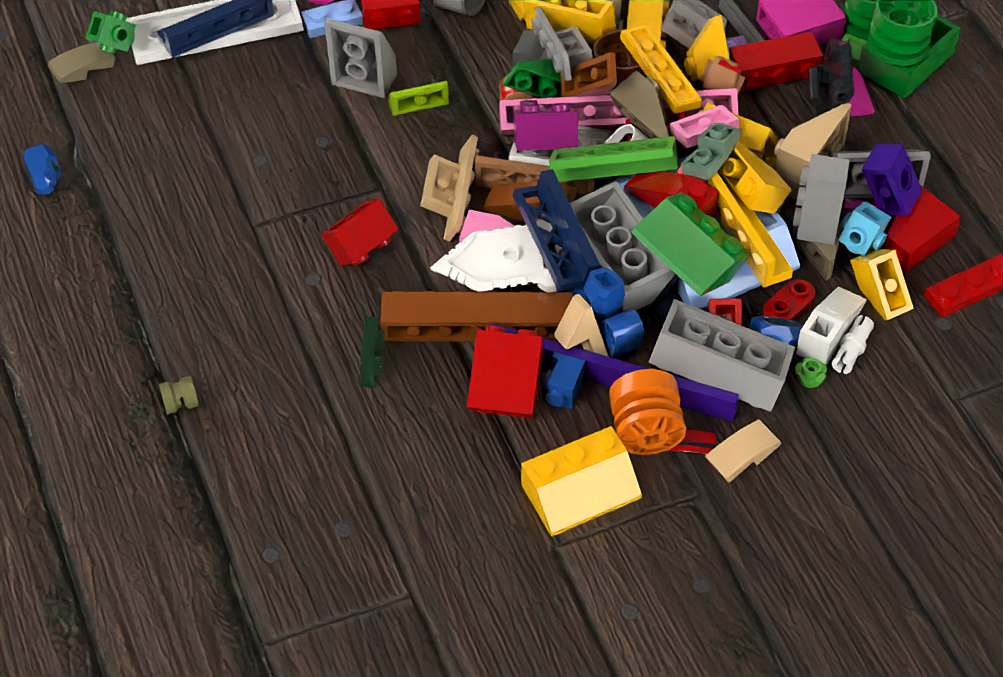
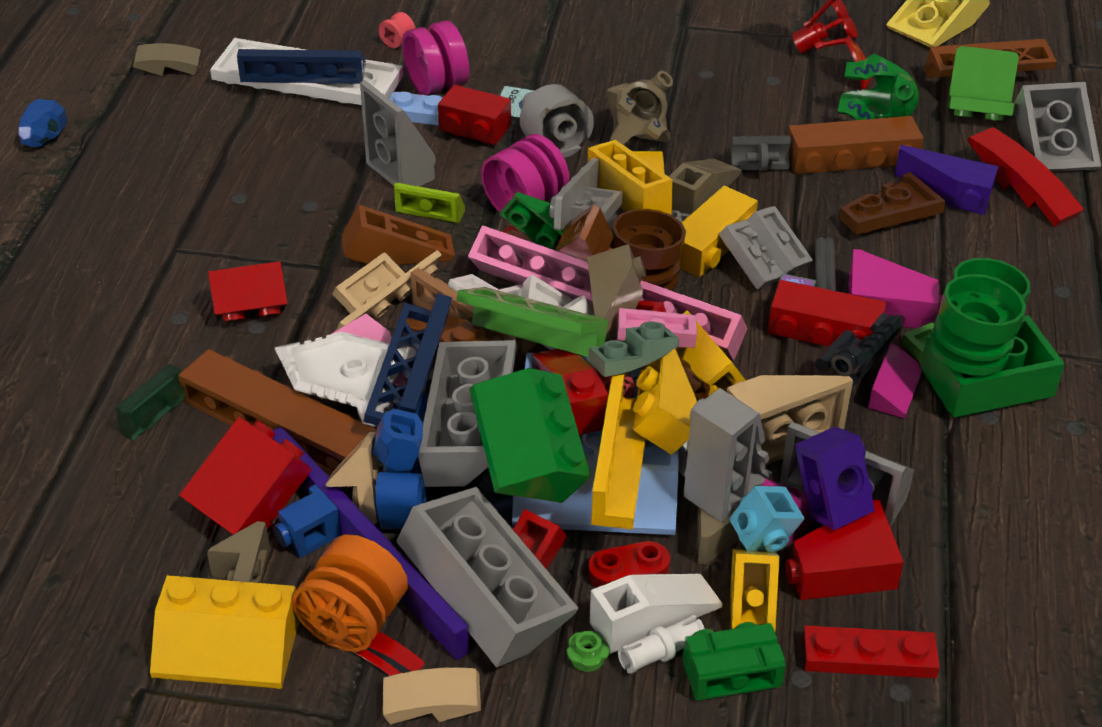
camera: 30 degrees right, 10 degrees down
green brick [85,11,136,54] -> none
magenta brick [513,100,578,150] -> none
yellow tile [620,25,702,114] -> none
yellow slope [684,15,730,81] -> none
medium nougat head [699,56,745,93] -> none
blue rock [749,315,803,346] -> none
none -> dark tan slope [207,521,270,583]
none -> dark orange slope [341,204,455,265]
none -> dark pink wheel [481,134,570,212]
none -> green brick [683,622,786,701]

